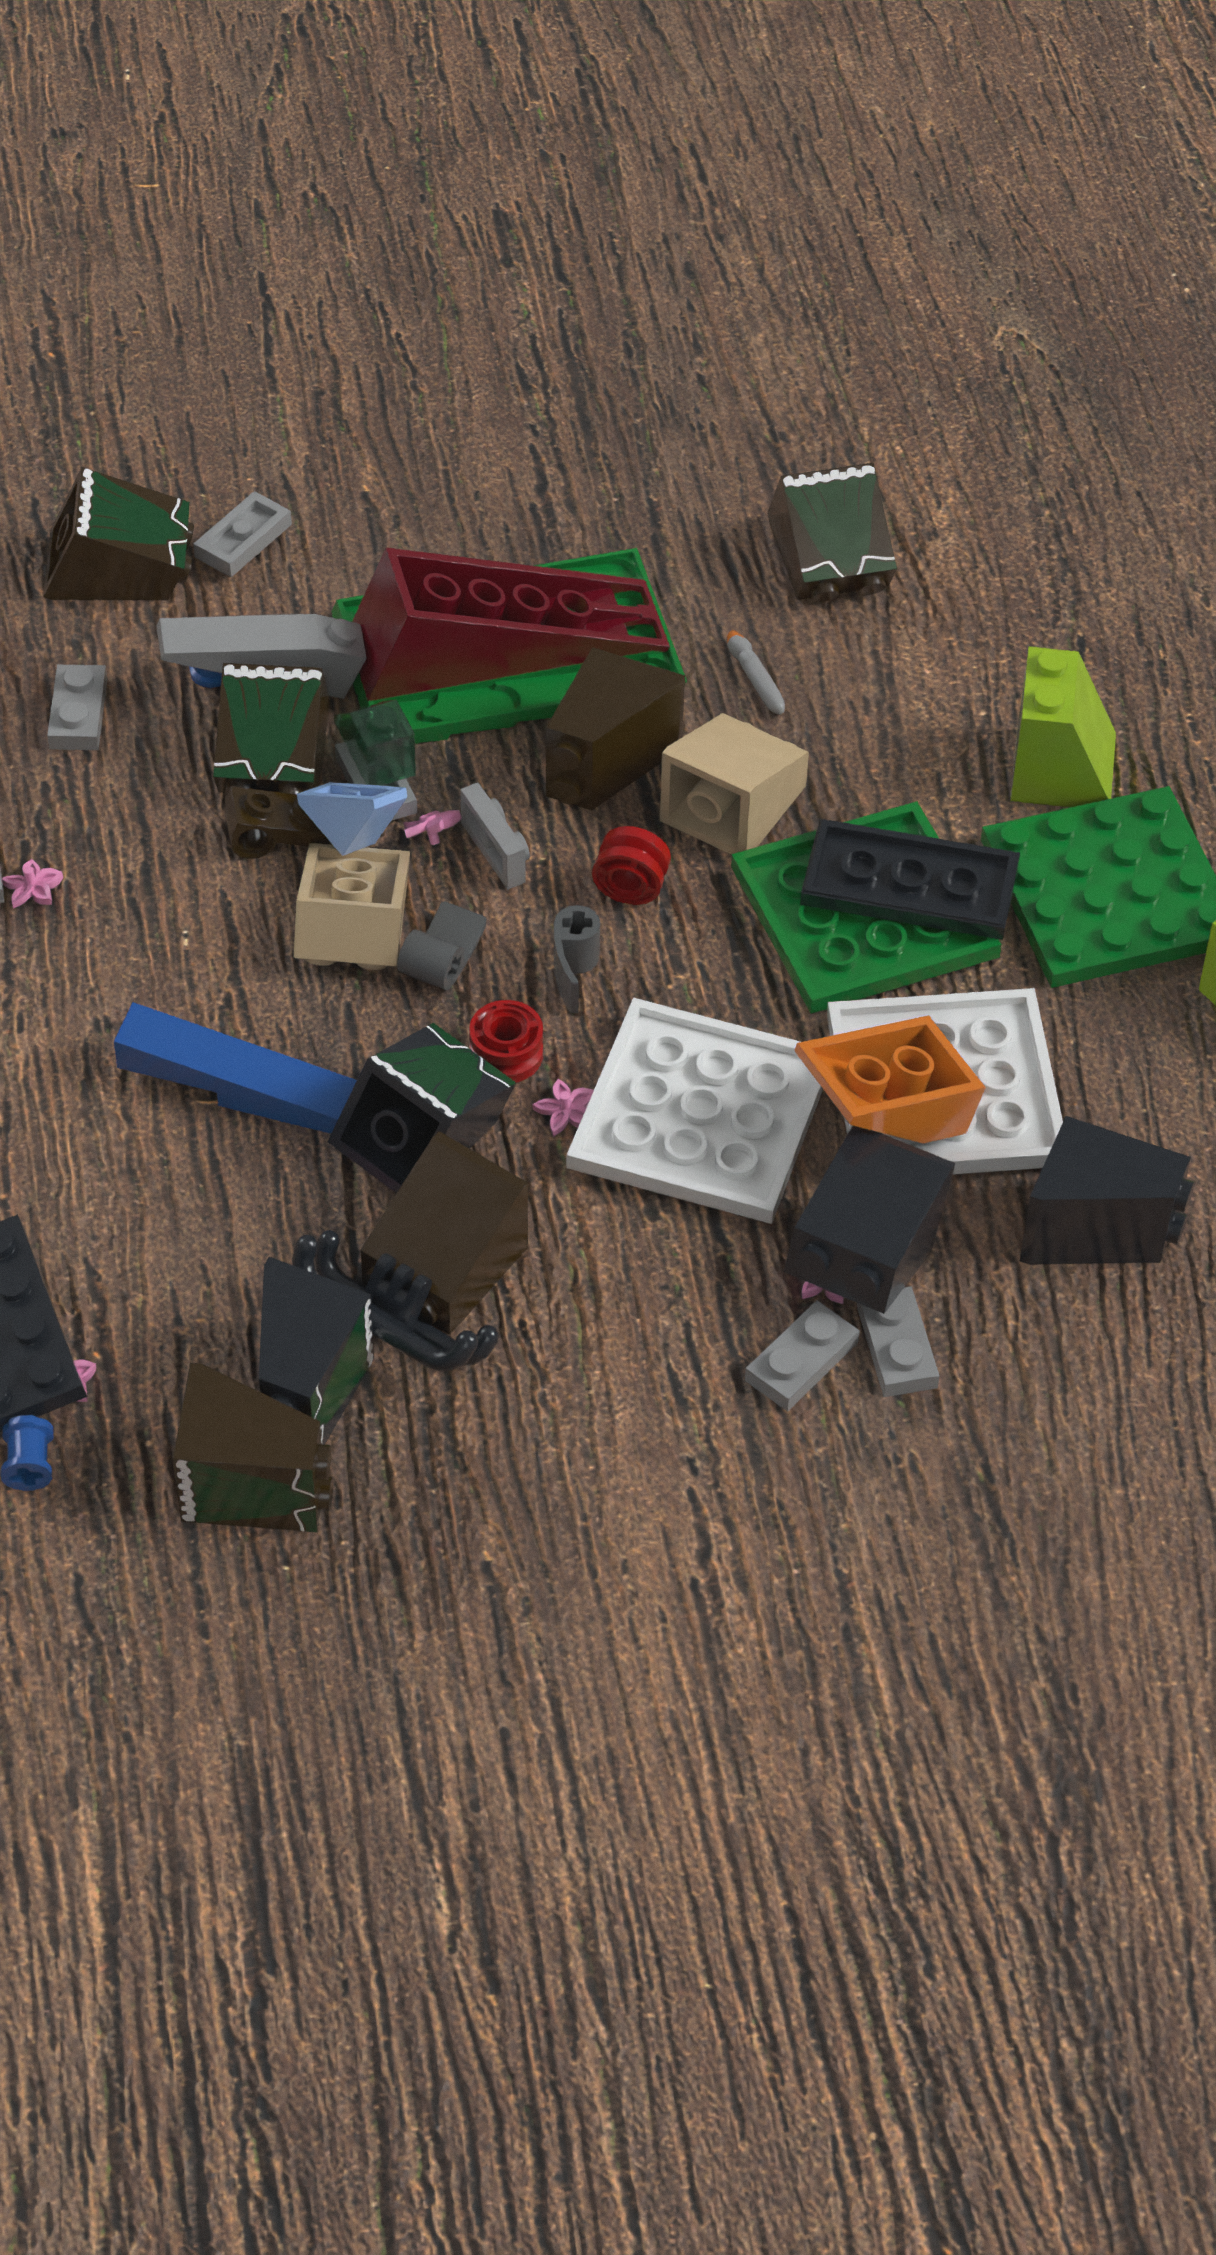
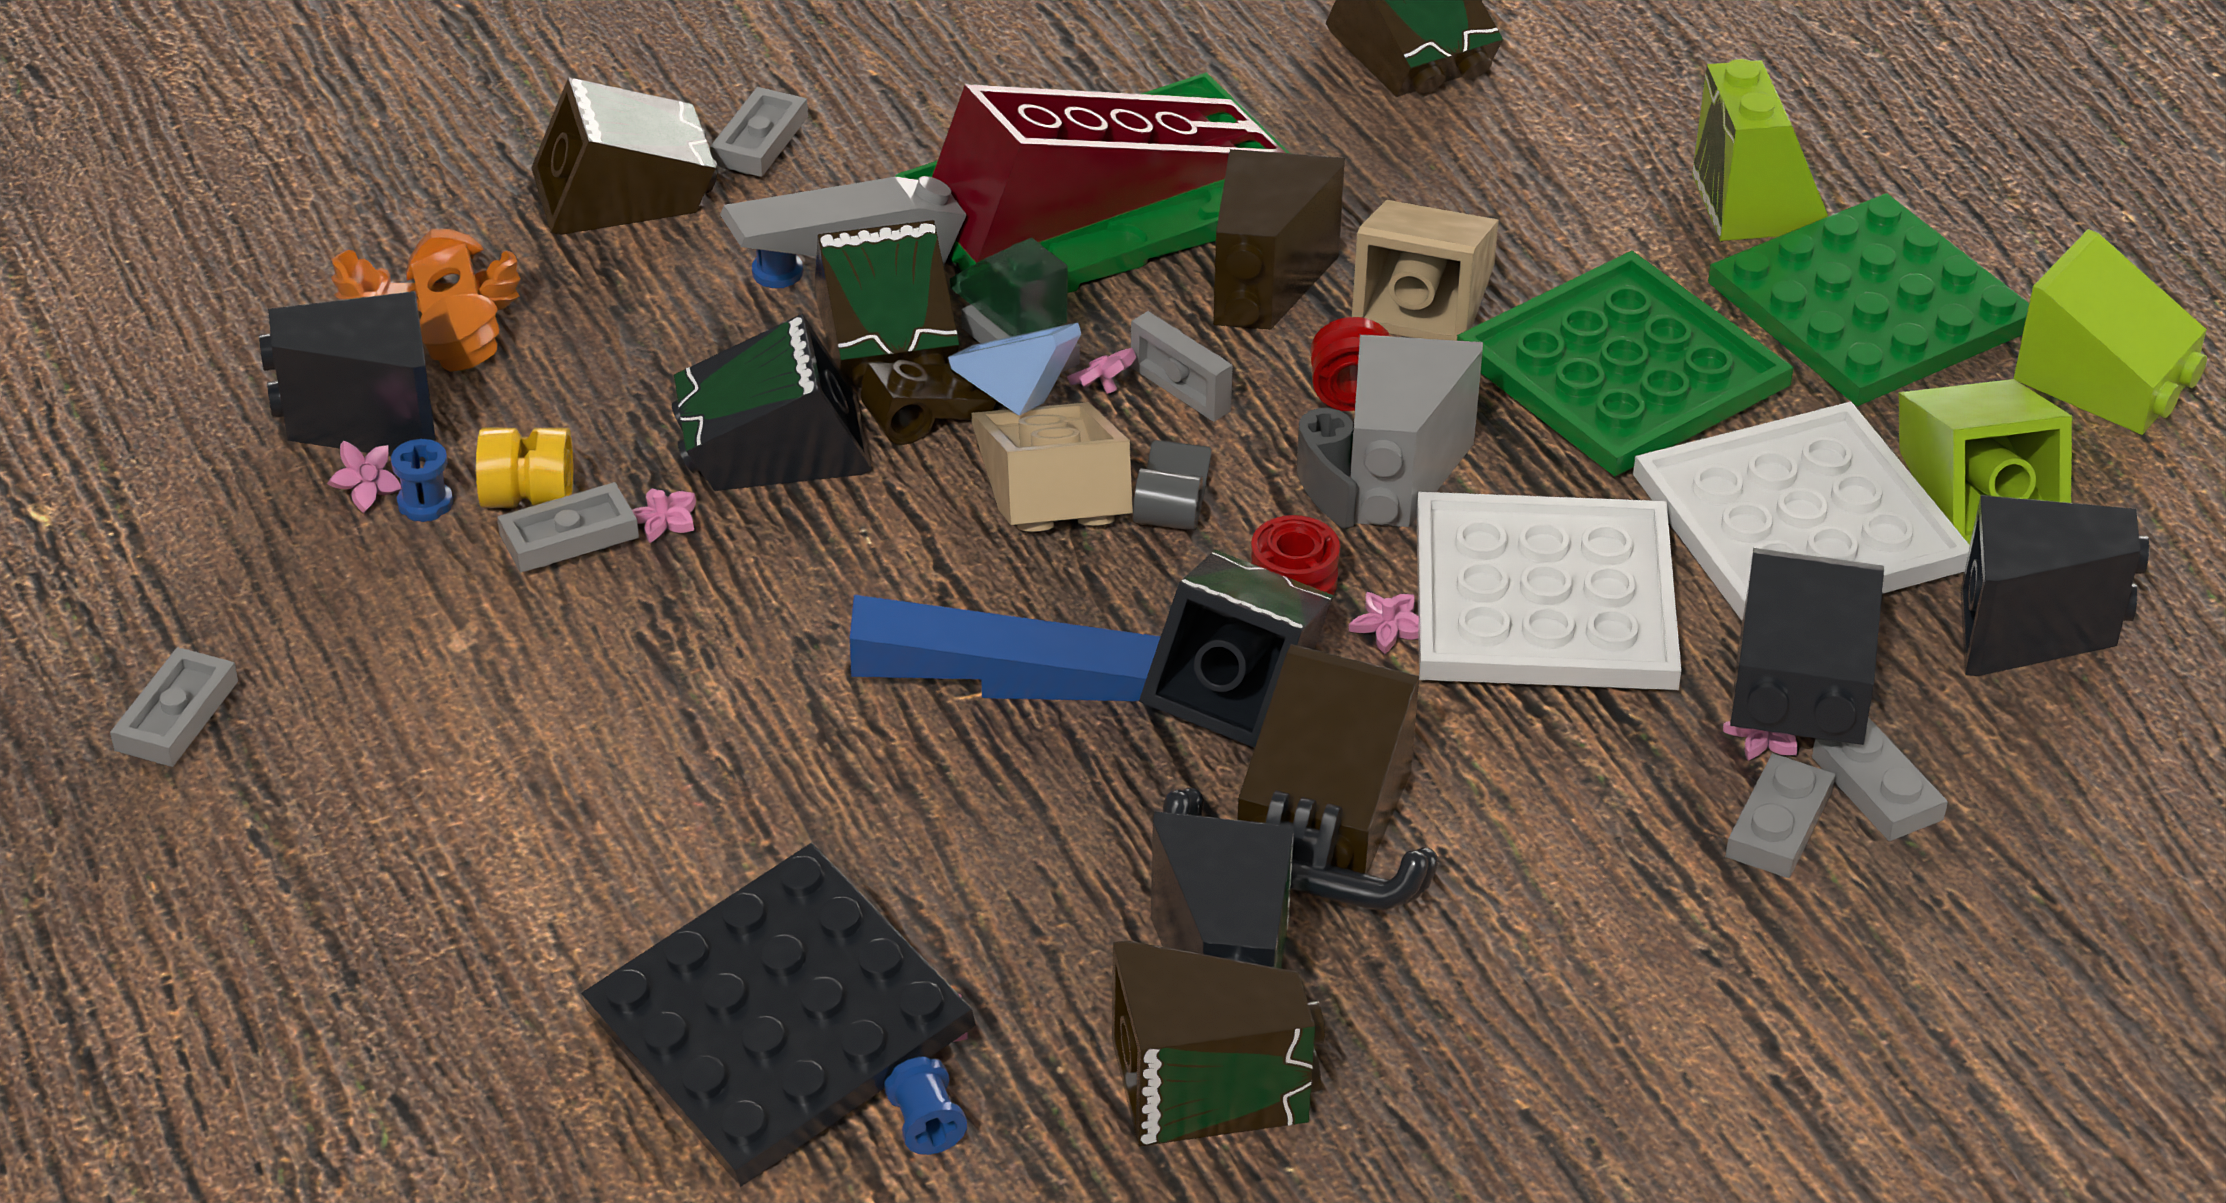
camera: 15 degrees left, 10 degrees down
light grey plate [47,664,108,750] -> none
light grey piece [727,630,785,715] -> none
orange slope [794,1015,986,1144] -> none
black tile [800,819,1020,940] -> none
none -> black slope [671,314,872,491]
none -> light grey slope [1351,335,1483,527]
none -> lime slope [1899,379,2072,545]

